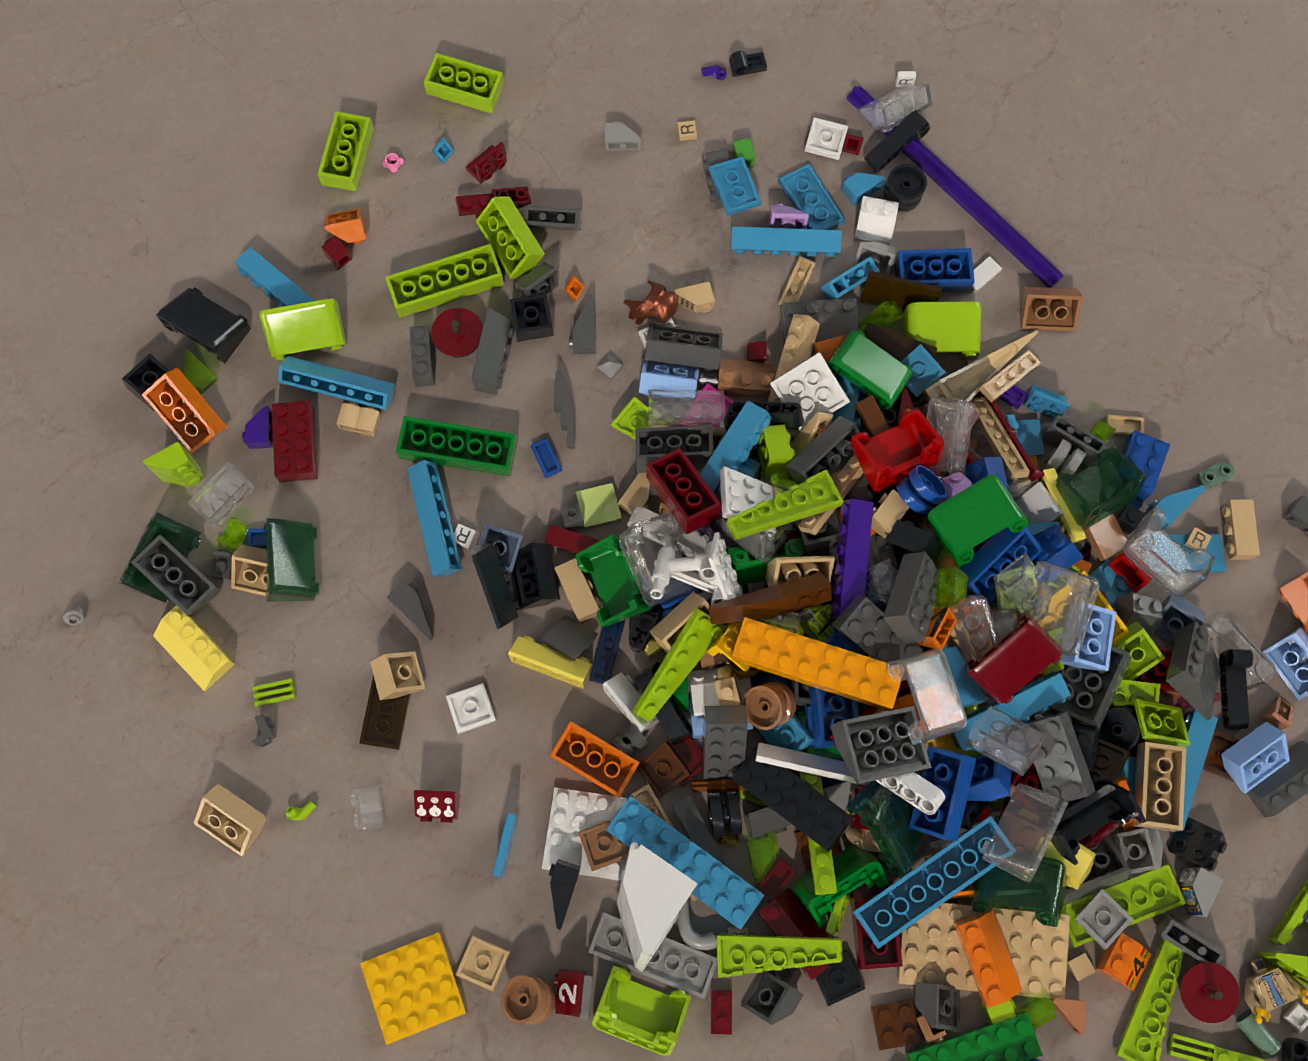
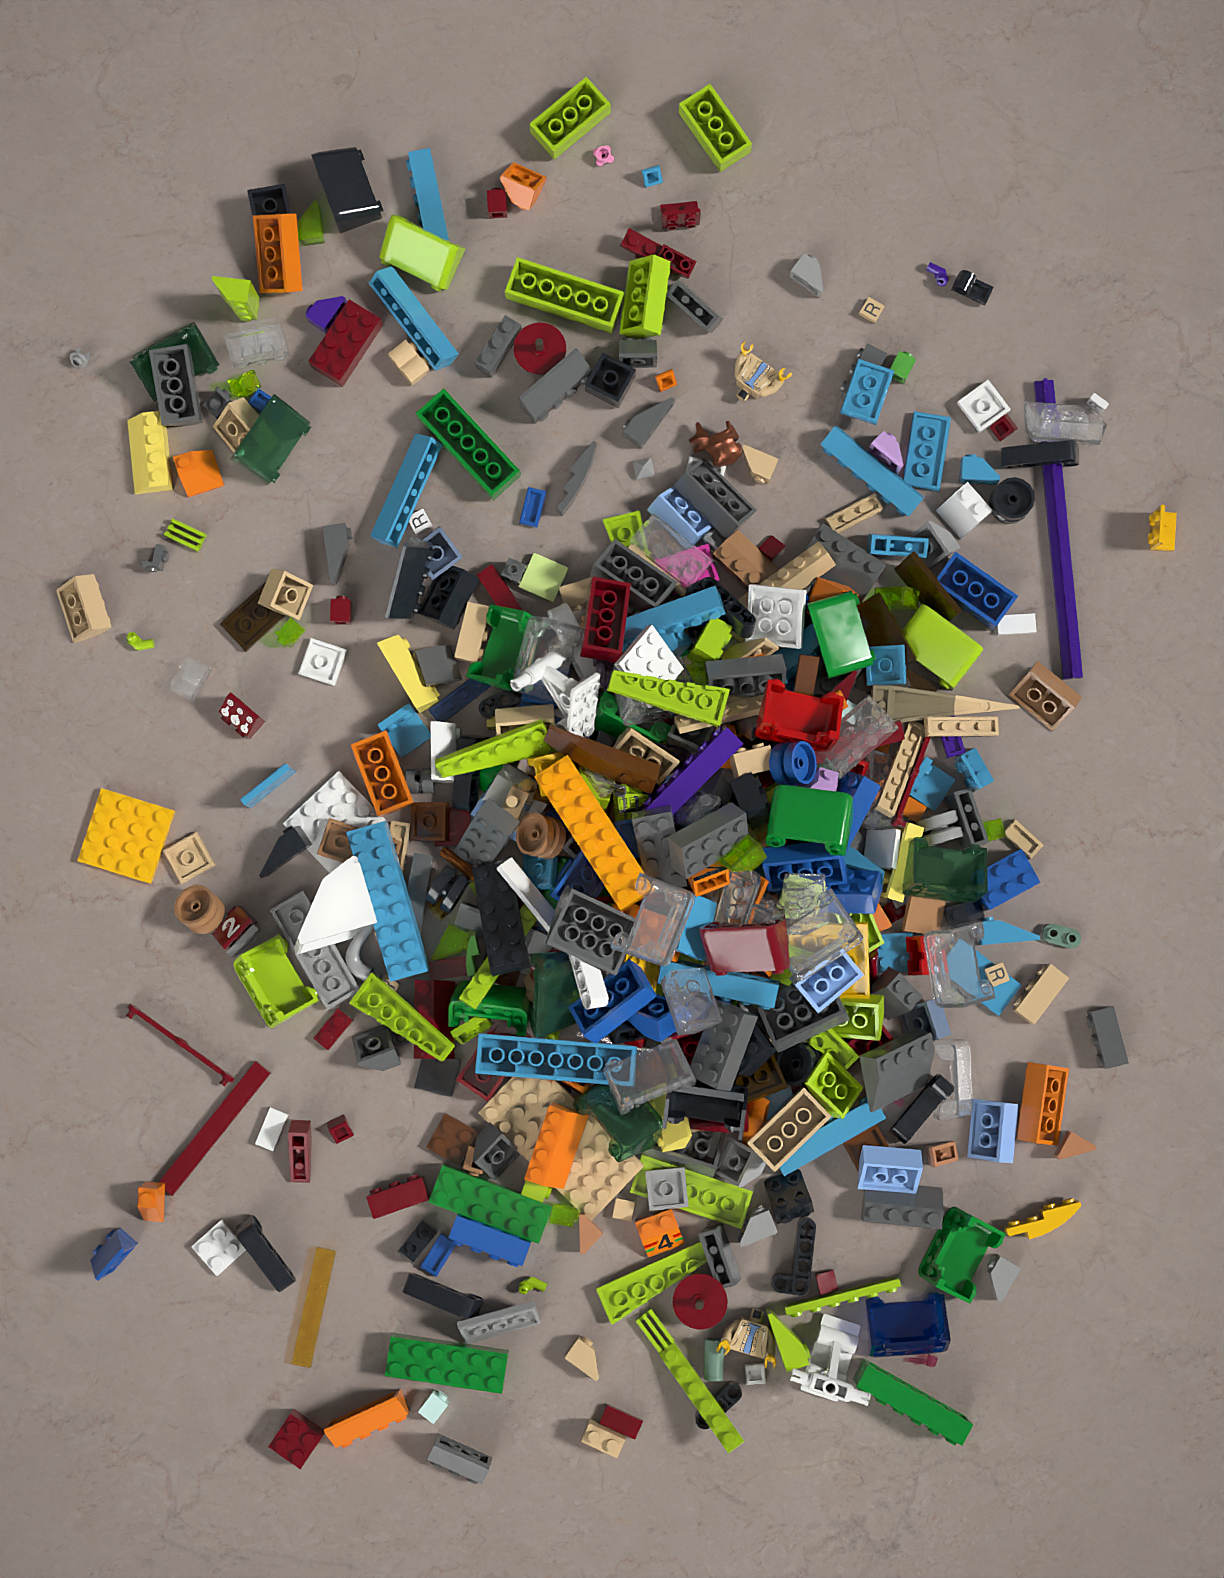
camera: 45 degrees right, 10 degrees up
none -> orange slope [173,450,224,497]
none -> clear neon green bracket [275,618,306,648]
none -> dark red brick [330,596,352,625]
none -> dark azure bracket [378,703,431,758]
none -> bright green slope [466,935,481,977]
none -> tan torso [734,341,792,402]
none -> black beam [771,1216,816,1296]
none -> dark red slope [815,1269,838,1295]
none -> yellow bracket [1147,505,1177,551]

